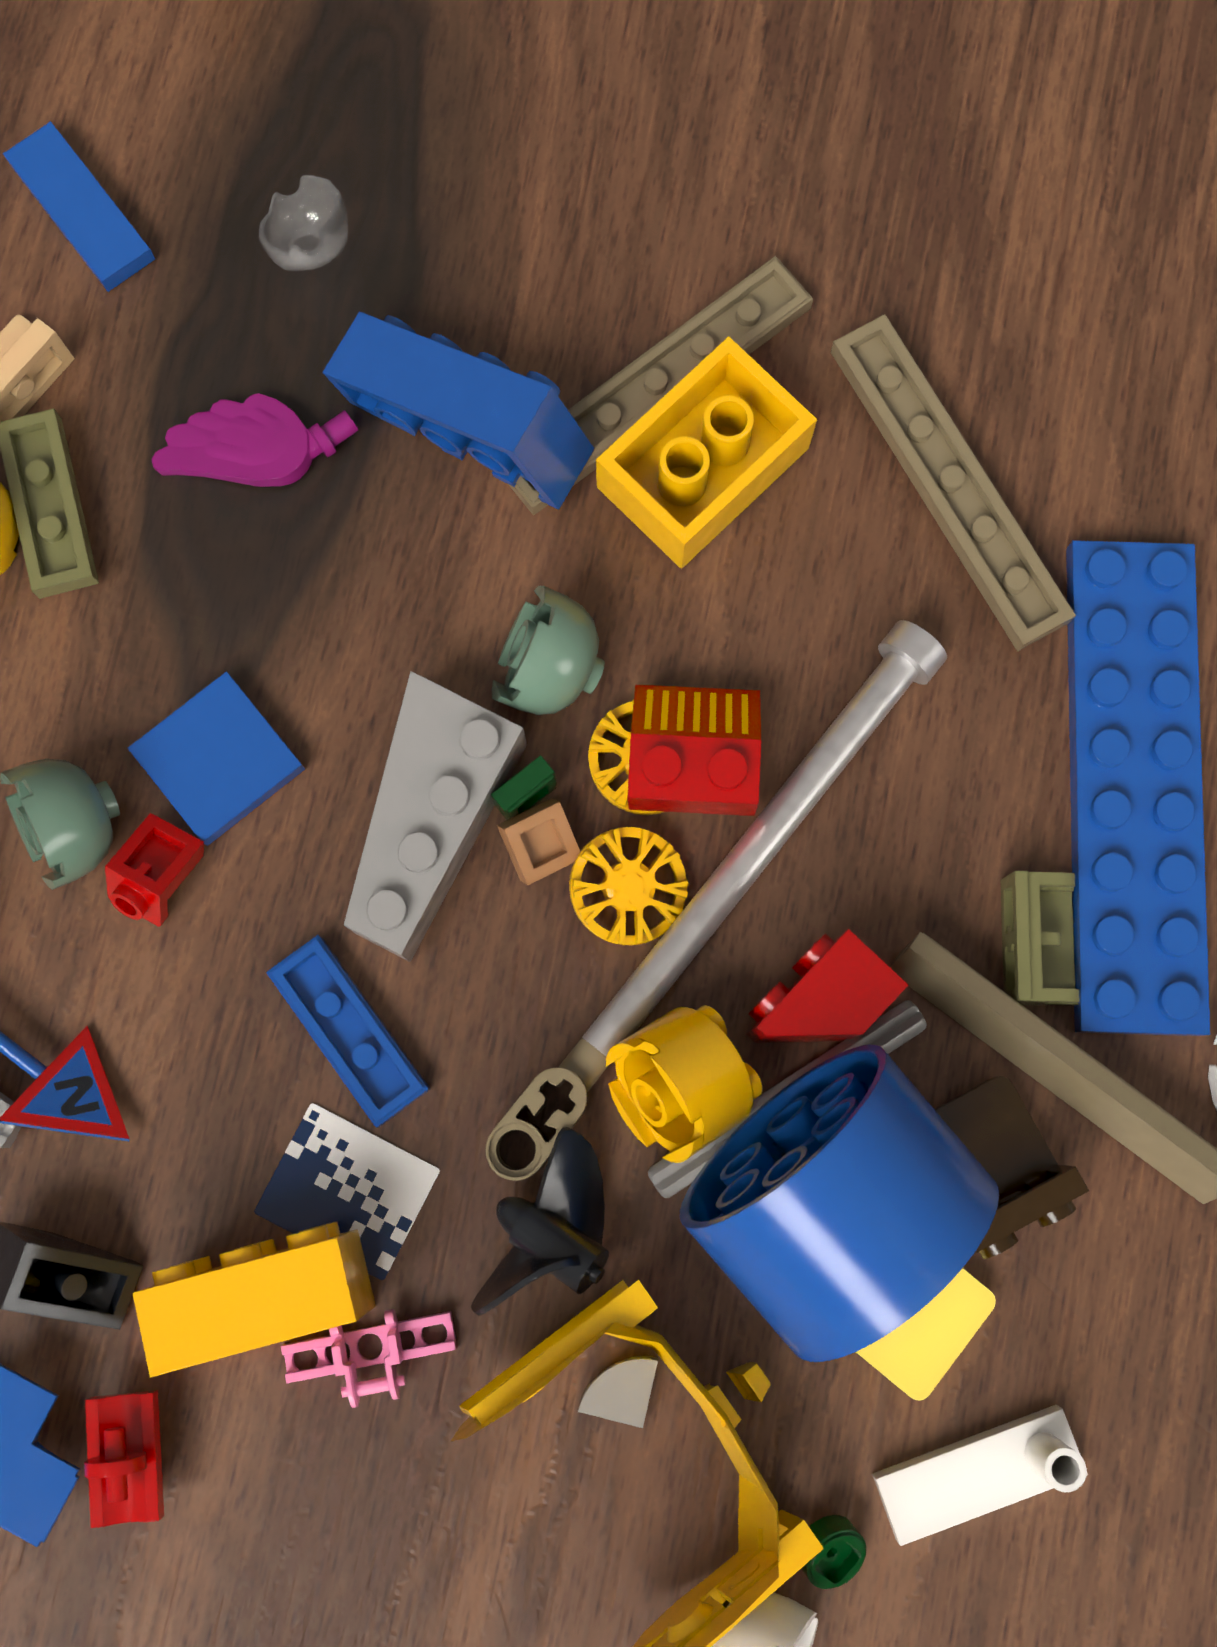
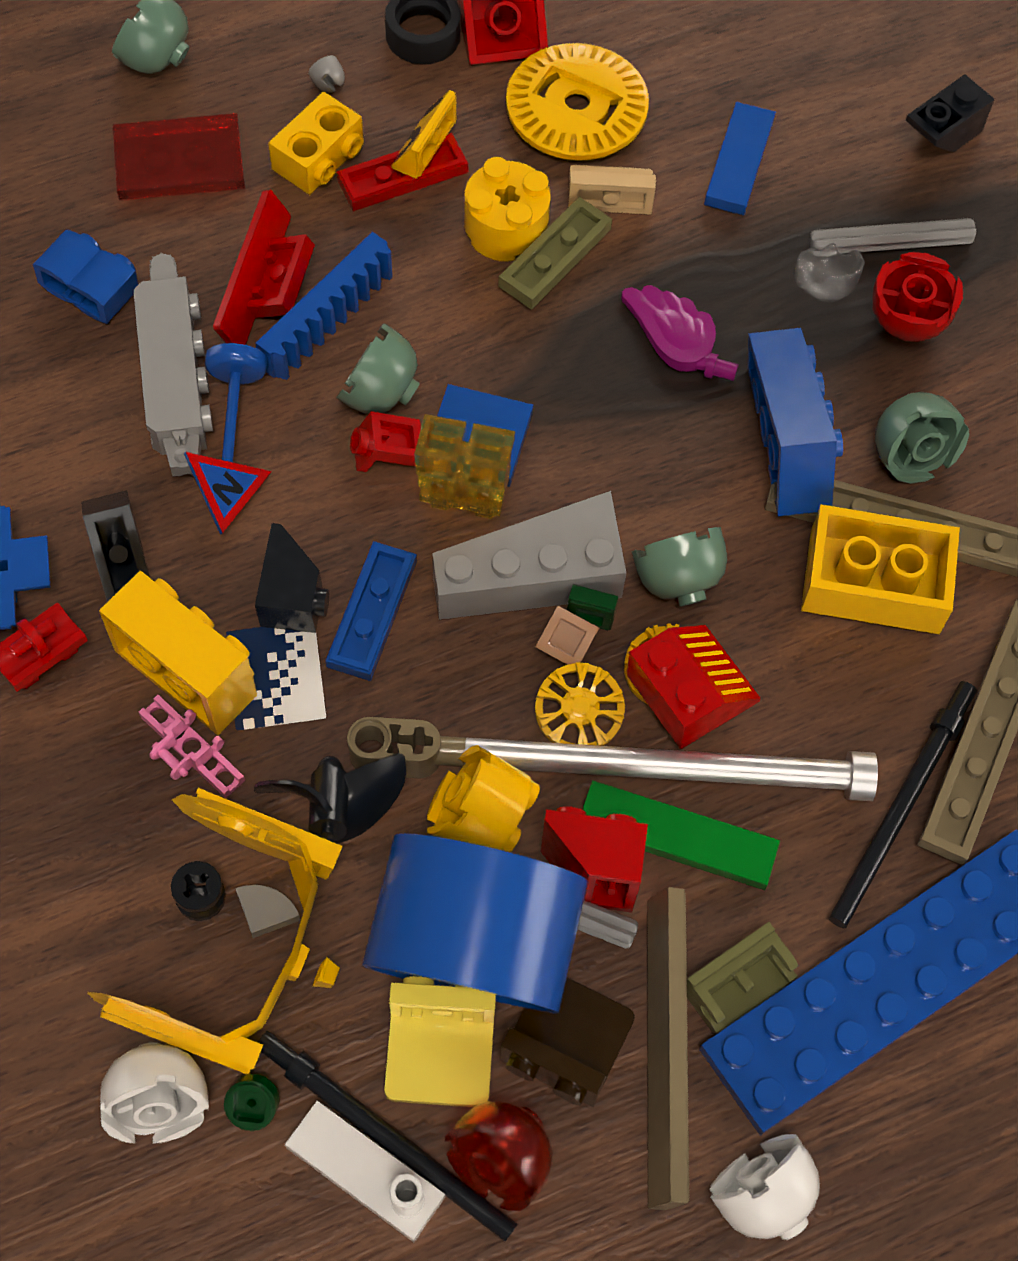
camera: 50 degrees right, 15 degrees down
none -> black wheel [171,861,226,921]
none -> black slope [255,523,329,633]
none -> black bar [257,1031,518,1242]
none -> clear yellow hips [414,414,515,519]
none -> clear red cylinder [444,1101,553,1211]
none -> green tile [582,780,780,890]
none -> light grey axle [809,218,976,256]
none -> black bar [829,681,977,929]
none -> red cylinder [872,252,963,342]
none -> sand green cylinder [875,392,969,484]

